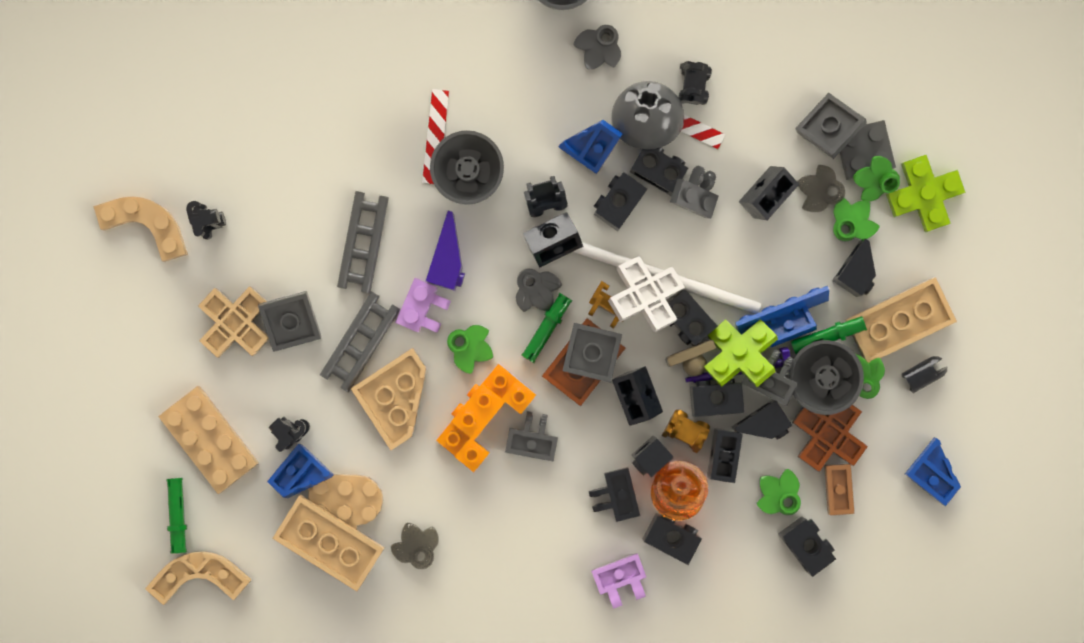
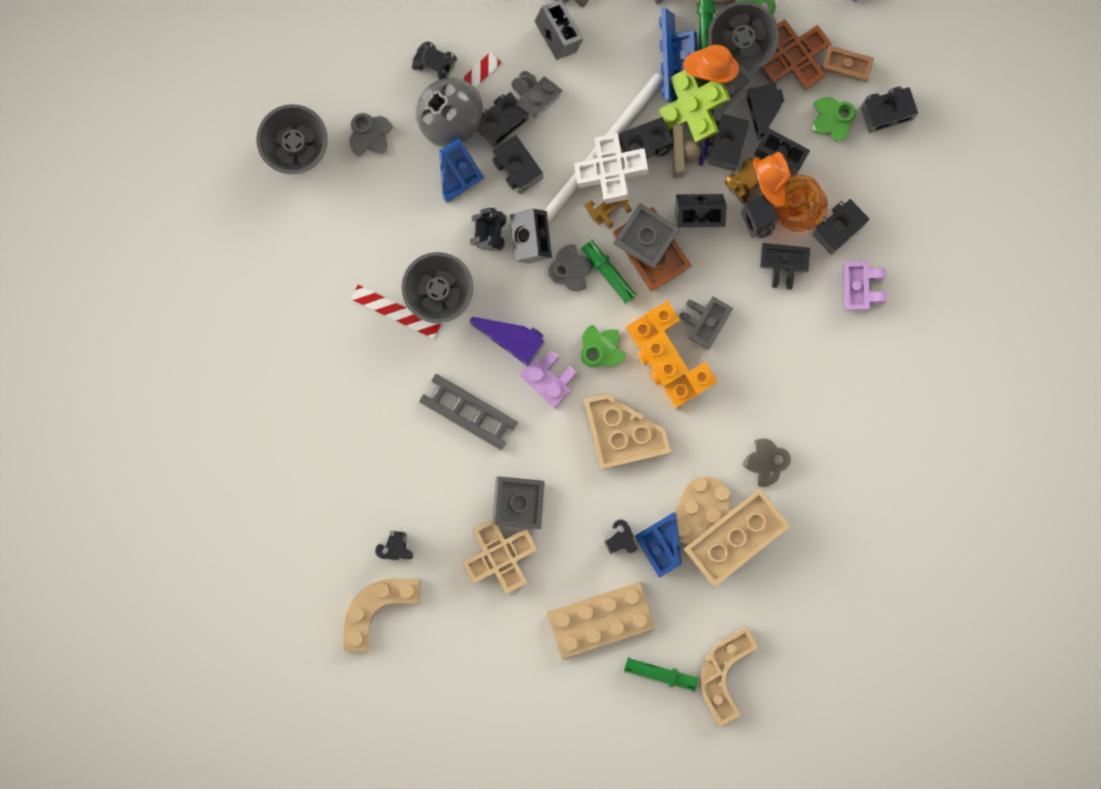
camera: 70 degrees left, 5 degrees down
dark grey bar [320,291,400,393] -> none
none -> orange piece [683,45,739,83]
none -> orange piece [753,152,791,207]

